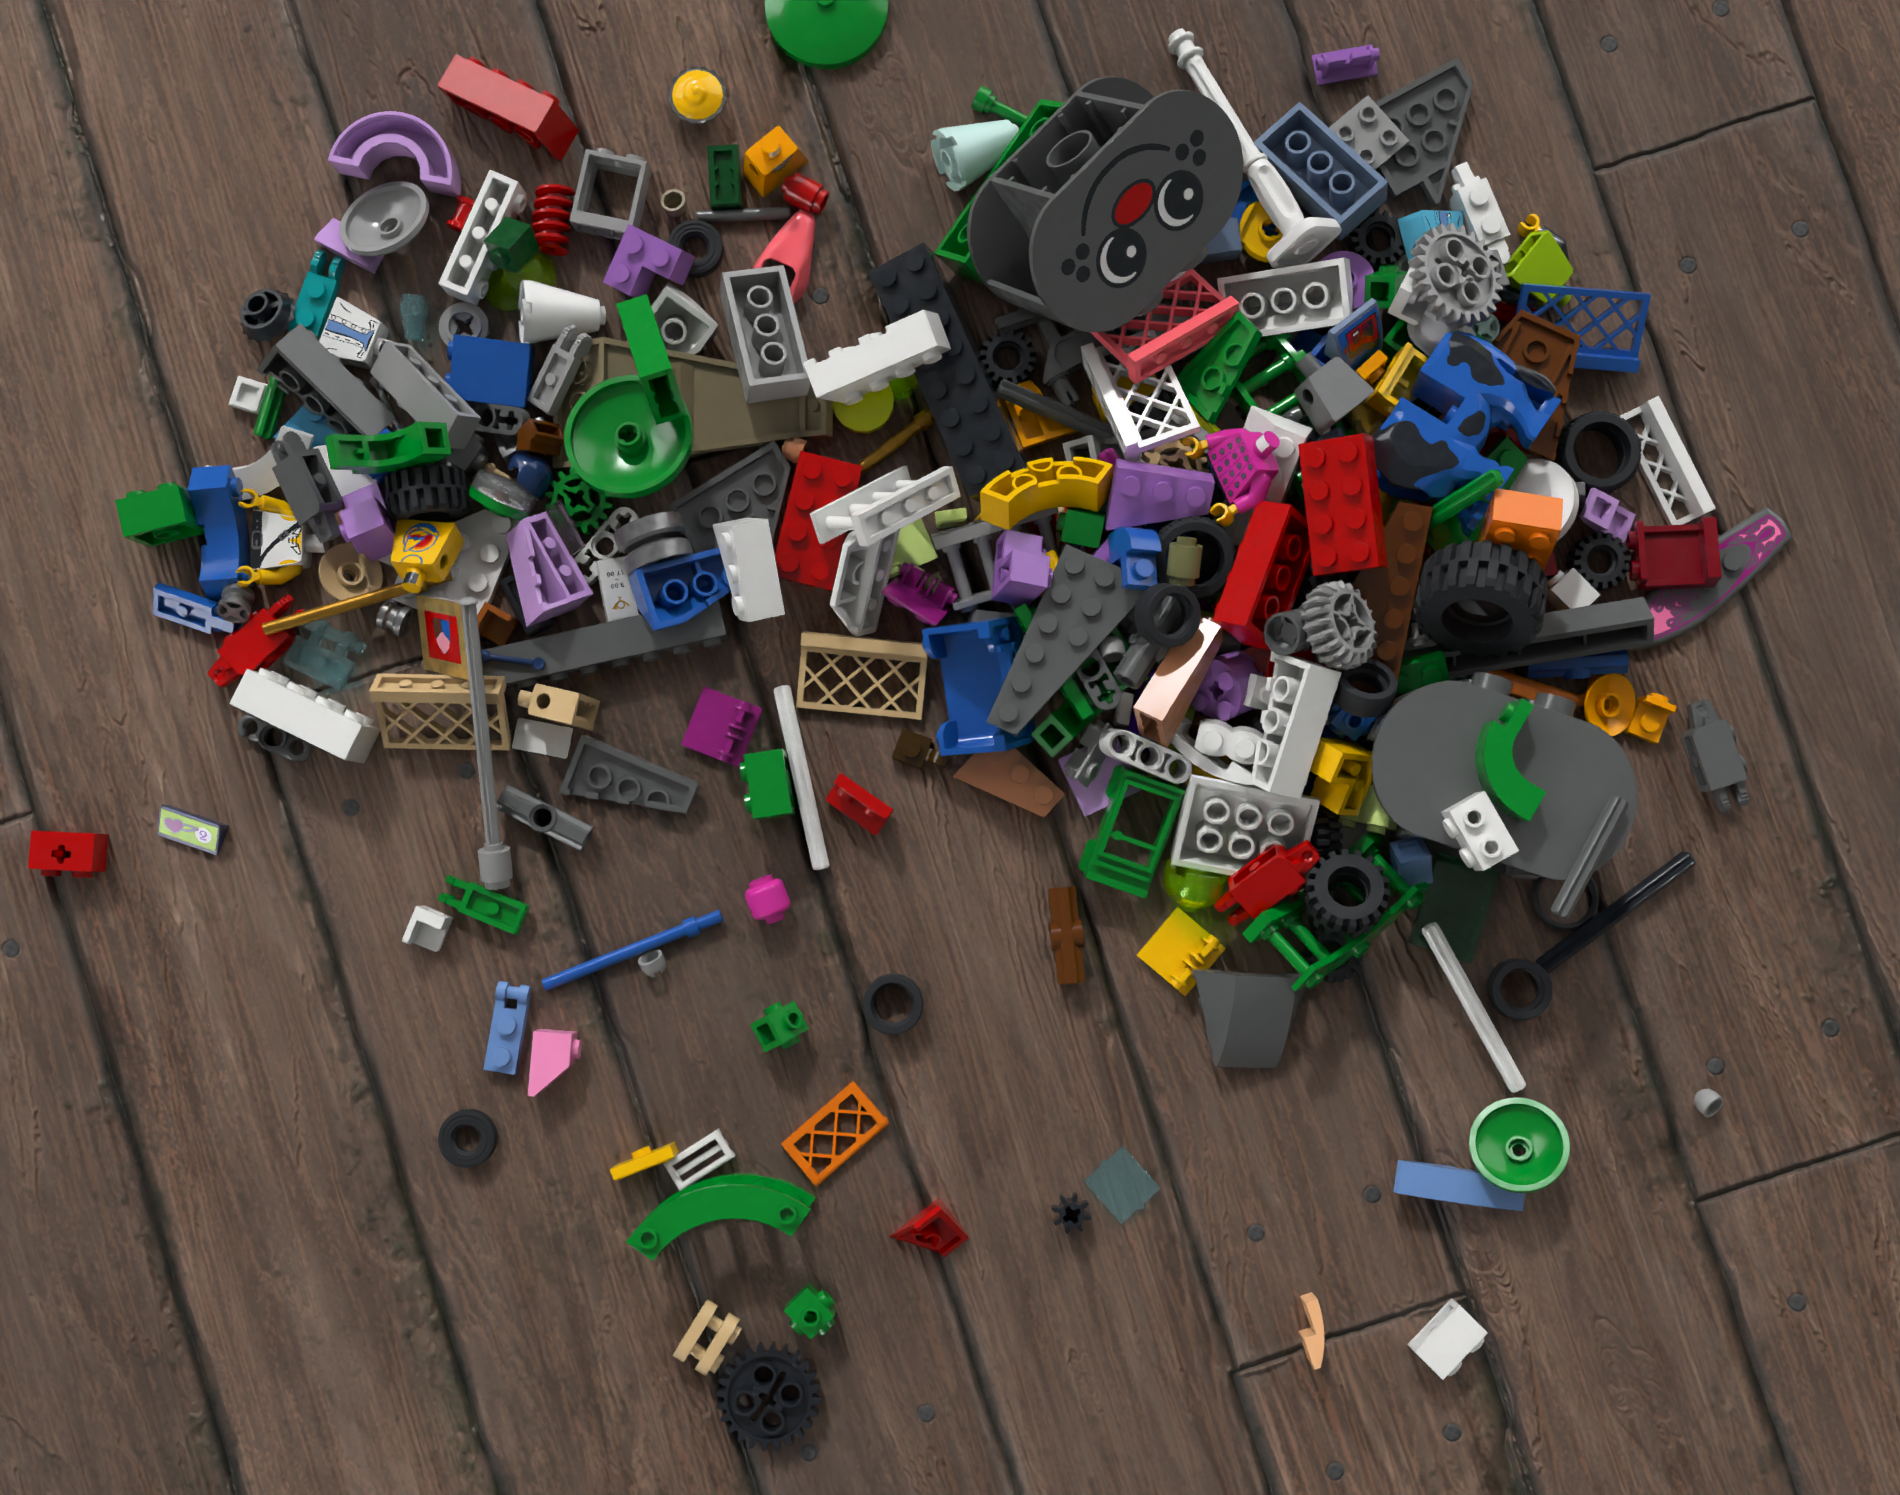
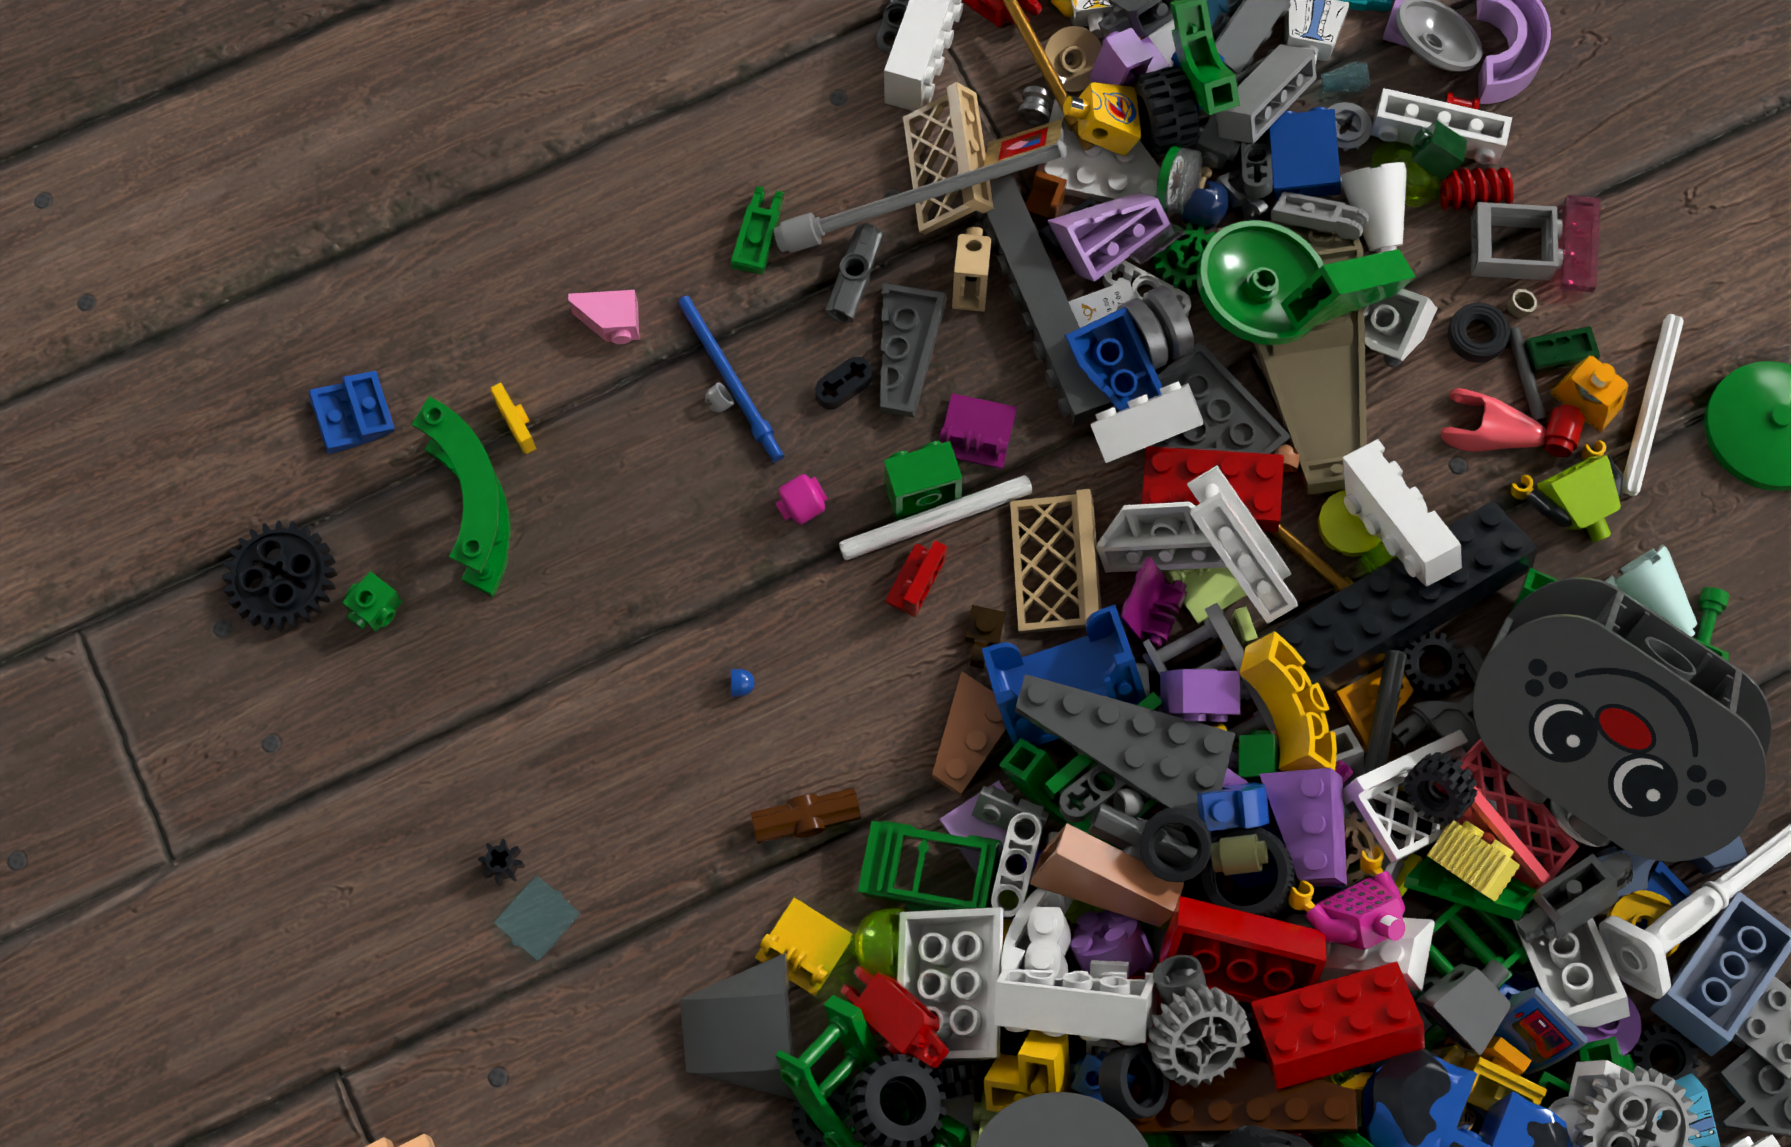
camera: 80 degrees right, 15 degrees down
clear light blue plate [282,619,366,692] -> none
white panel [402,905,454,952] -> none
wedge [437,54,579,162] -> none
black tyre [438,1109,498,1168] -> none
dark blue hinge [481,650,546,671] -> none
medium blue plate [483,981,532,1075] -> none
white sticker [512,718,573,759] -> none
reddish brown piece [516,418,564,456] -> none
medium lavender brick [603,224,695,298] -> none
white tile [663,1128,735,1191] -> none
yellow piece [667,65,728,124] -> none
tan brick [672,1299,742,1376] -> none
light grey brick [719,265,810,404] -> none
green brick [750,1001,809,1053] -> none
orange window [781,1080,890,1187] -> none
black tyre [862,973,923,1035] -> none
red slope [889,1198,969,1257] -> none
none -> blue slope [308,370,395,454]
none -> blue hinge [731,669,755,697]
none -> black beam [815,357,872,409]
none -> black tyre [1404,752,1478,824]
none -> light yellow brick [1427,820,1520,901]
none -> lime torso [1511,440,1623,542]
none -> dark grey hinge [1517,852,1633,944]
none -> clear pink plate [1560,195,1601,293]
none -> white axle [1622,314,1684,496]

